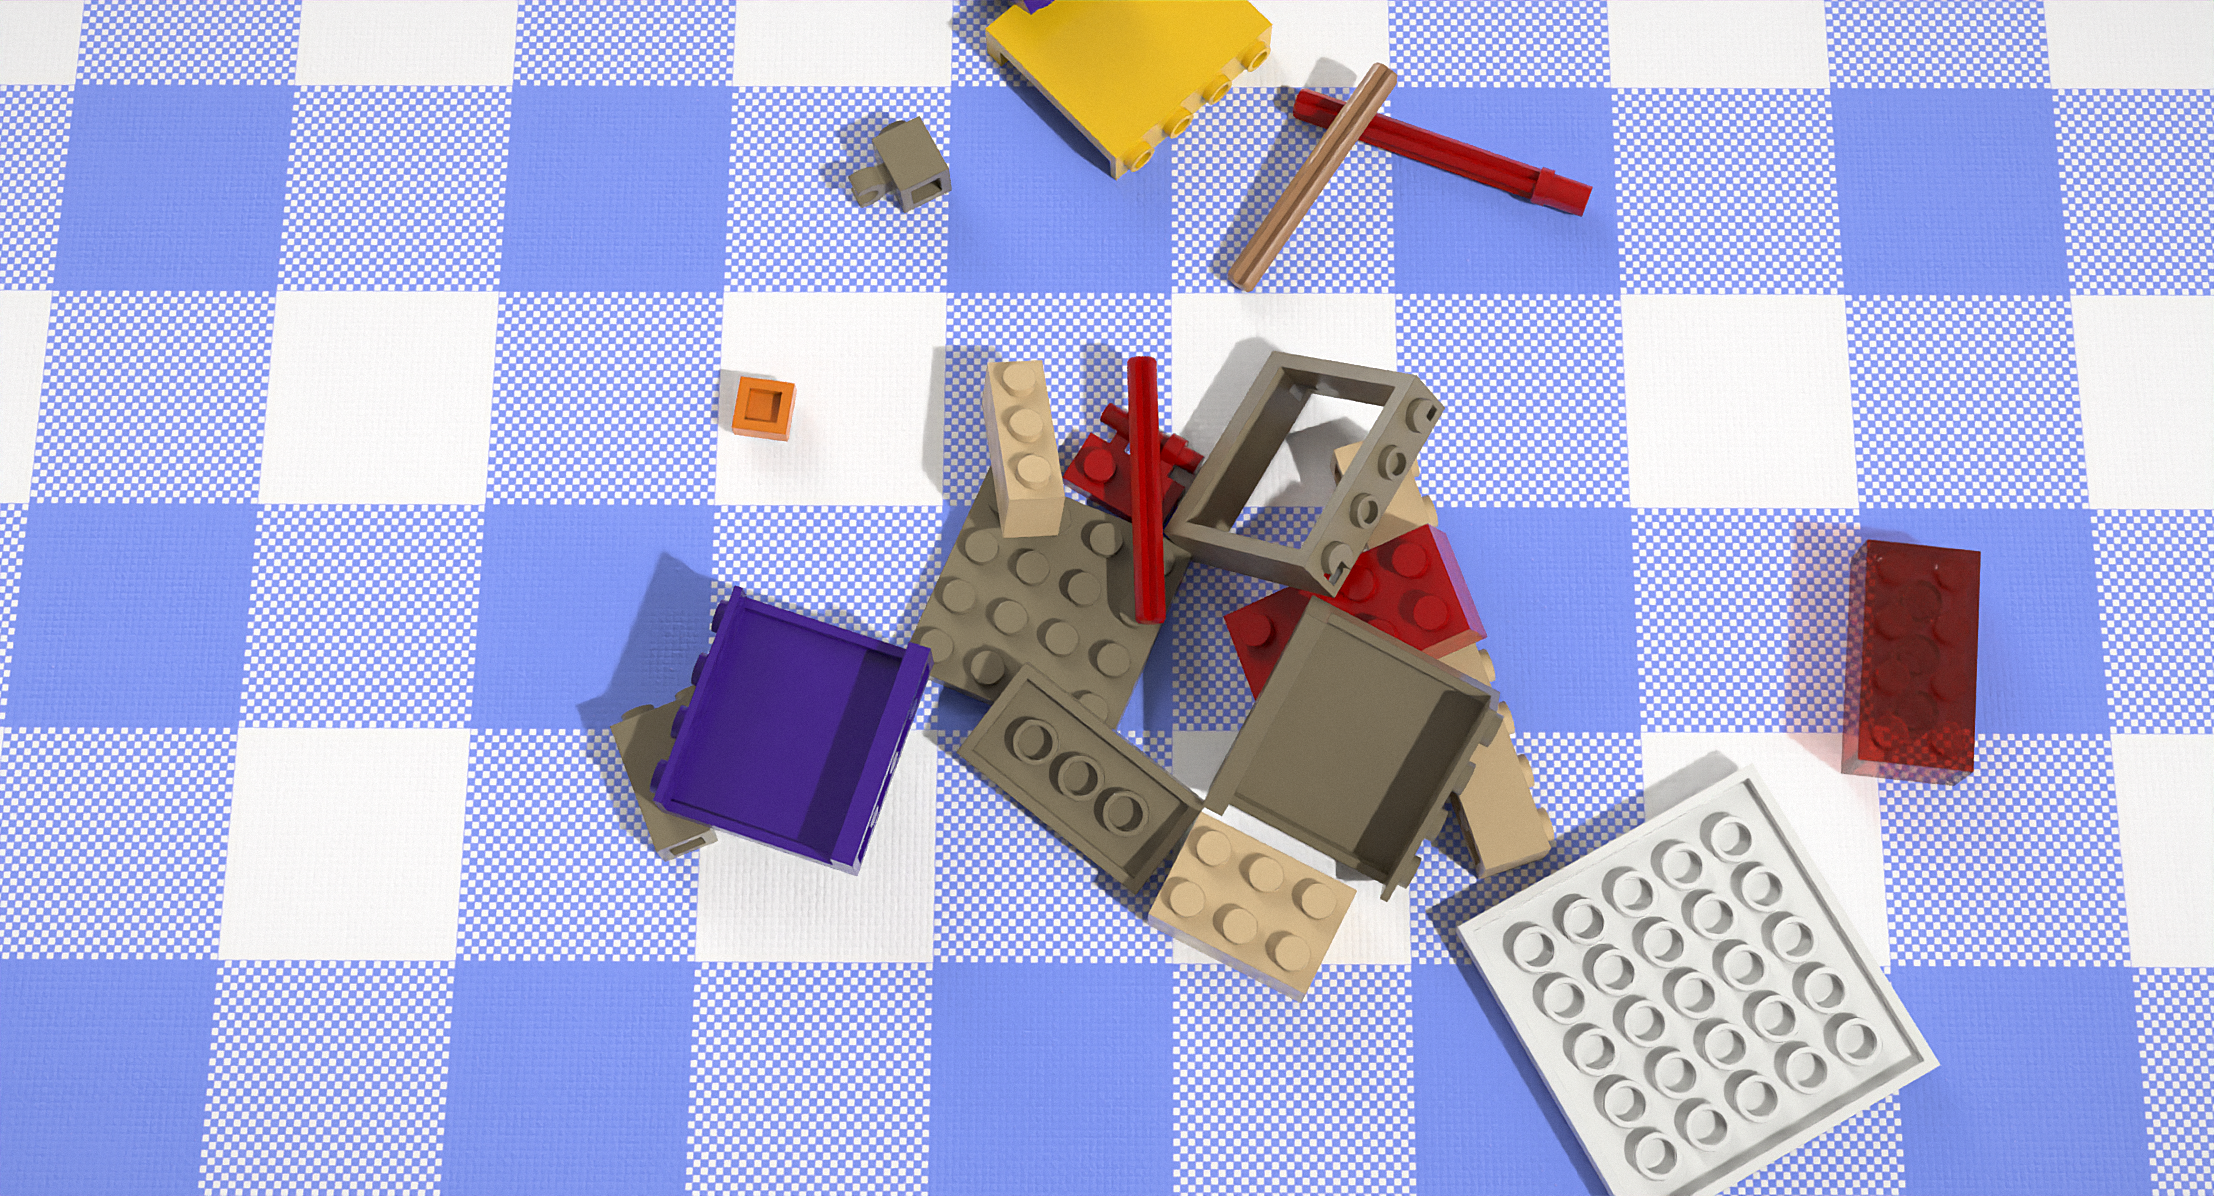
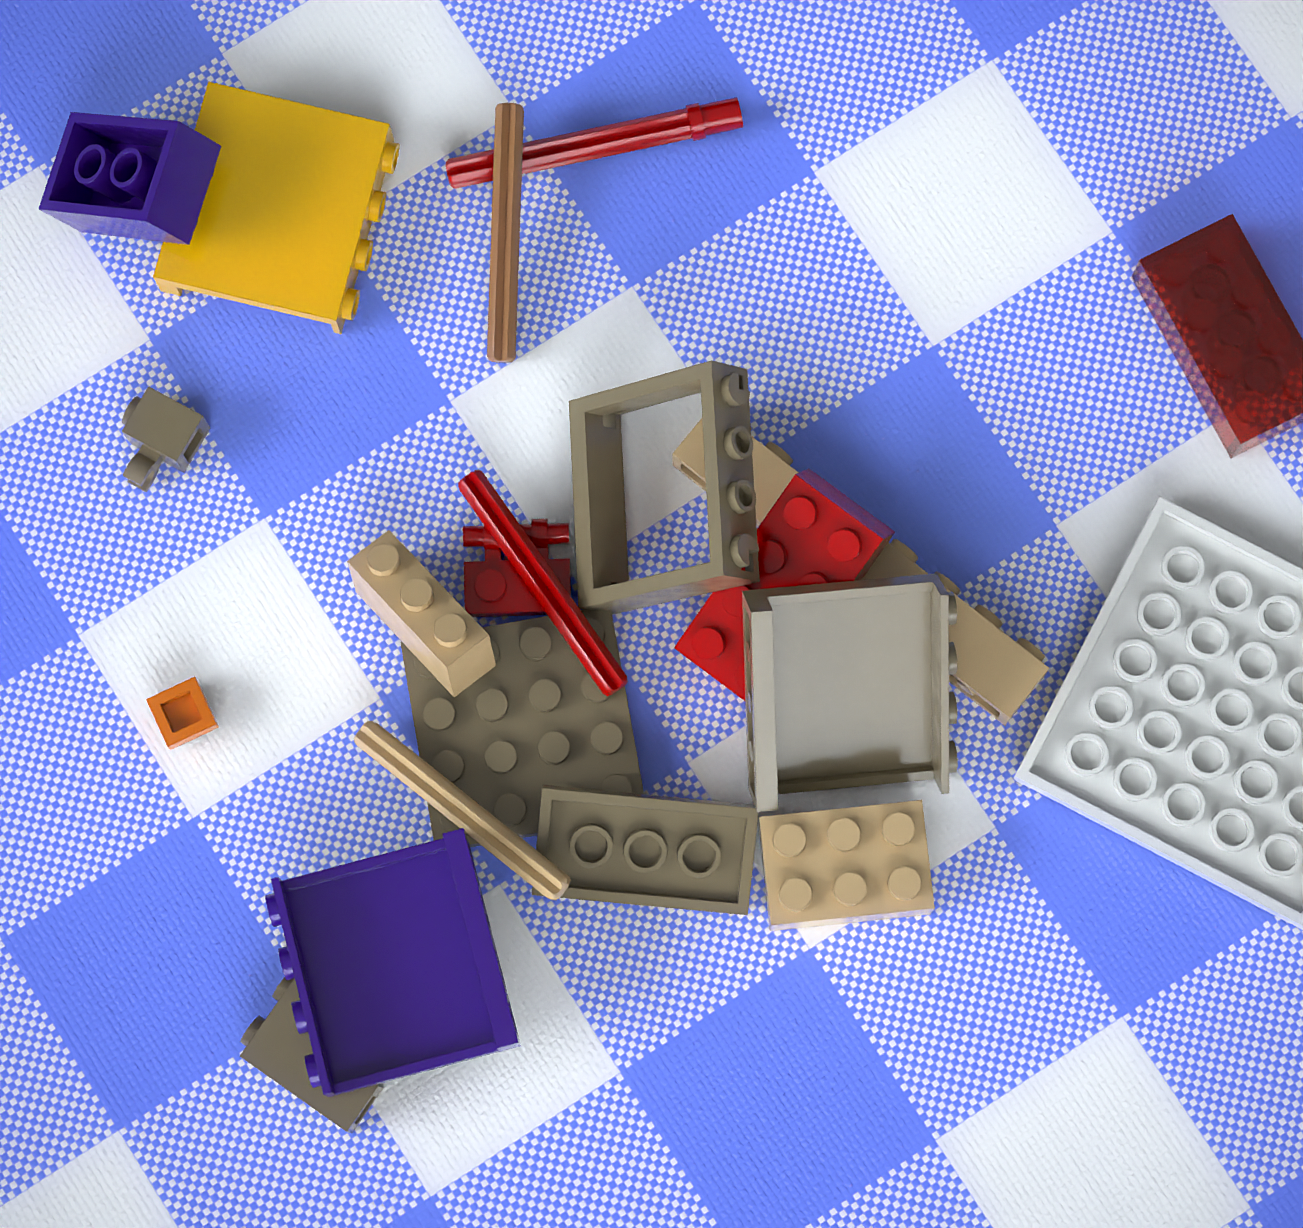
camera: 30 degrees left, 5 degrees up
none -> tan axle [354,721,571,900]

